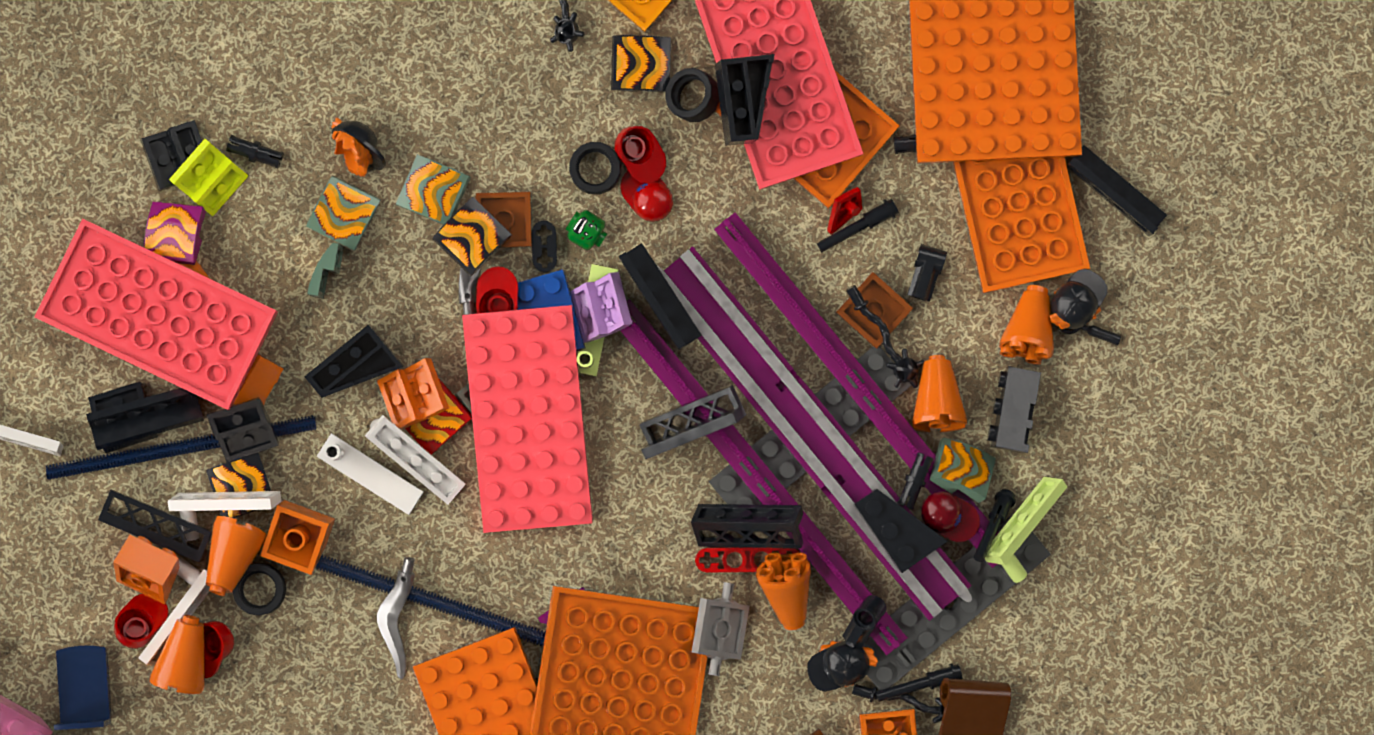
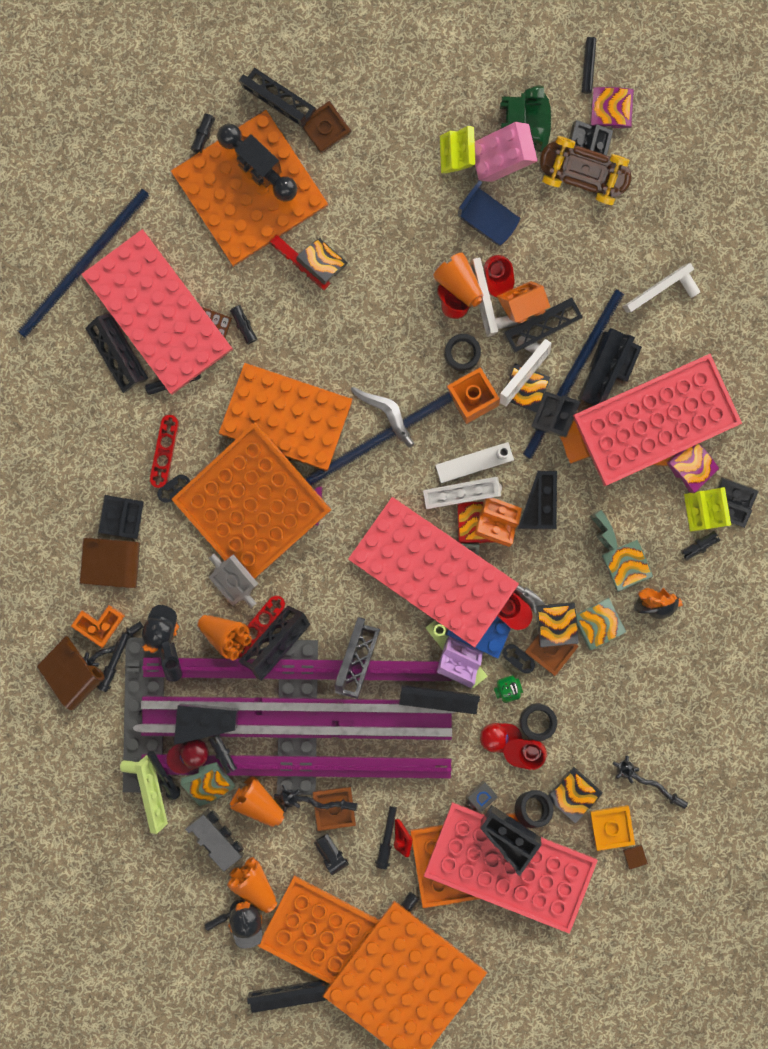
camera: 130 degrees right, 0 degrees up
orange cone [206,516,267,596] -> none
none -> dark grey brick [466,780,498,813]

